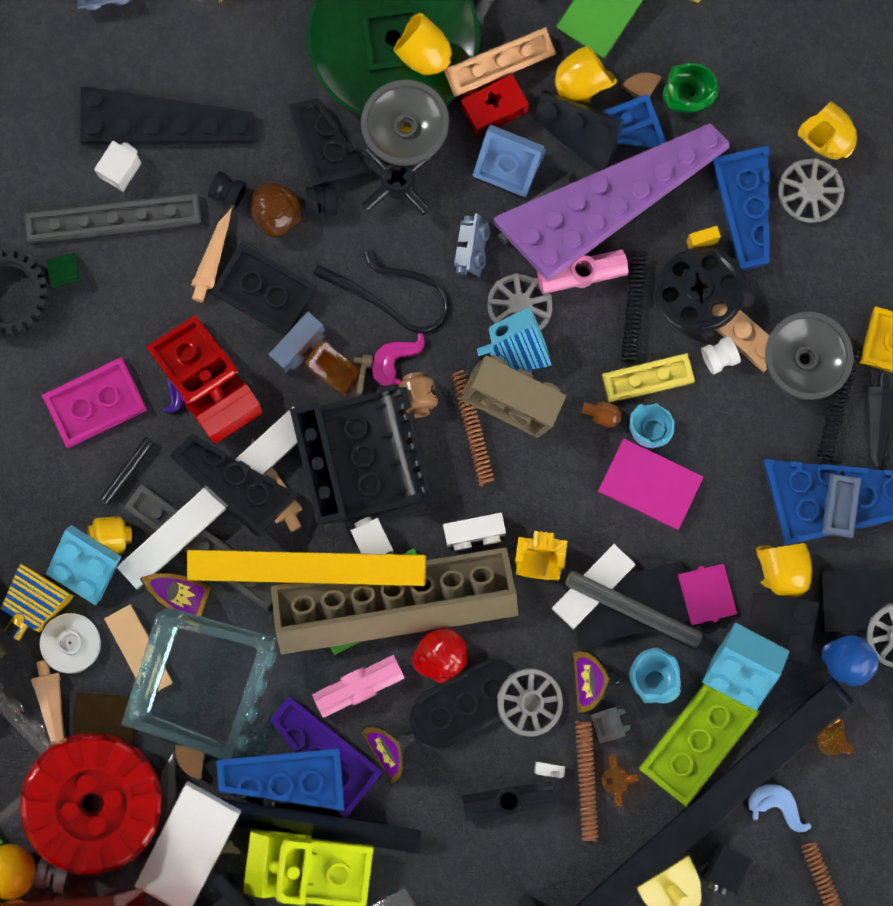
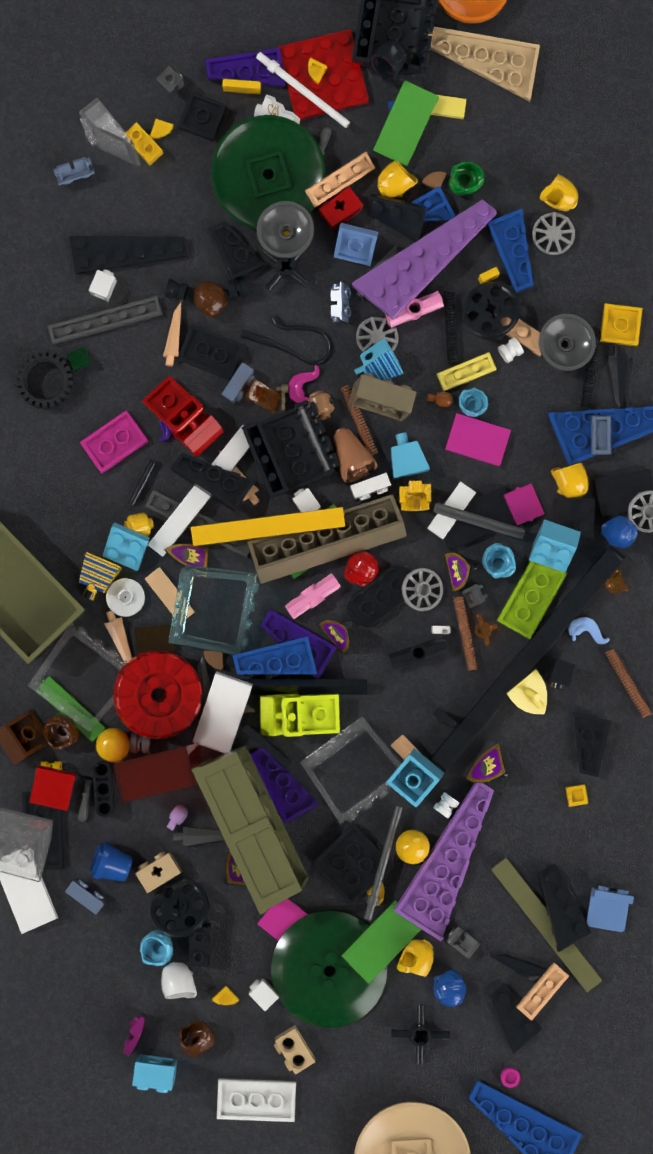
camera: 15 degrees left, 5 degrees up
yellow piece [393,13,452,75] -> none
none -> nougat cone [333,428,378,483]
none -> medium azure torso [391,432,430,480]

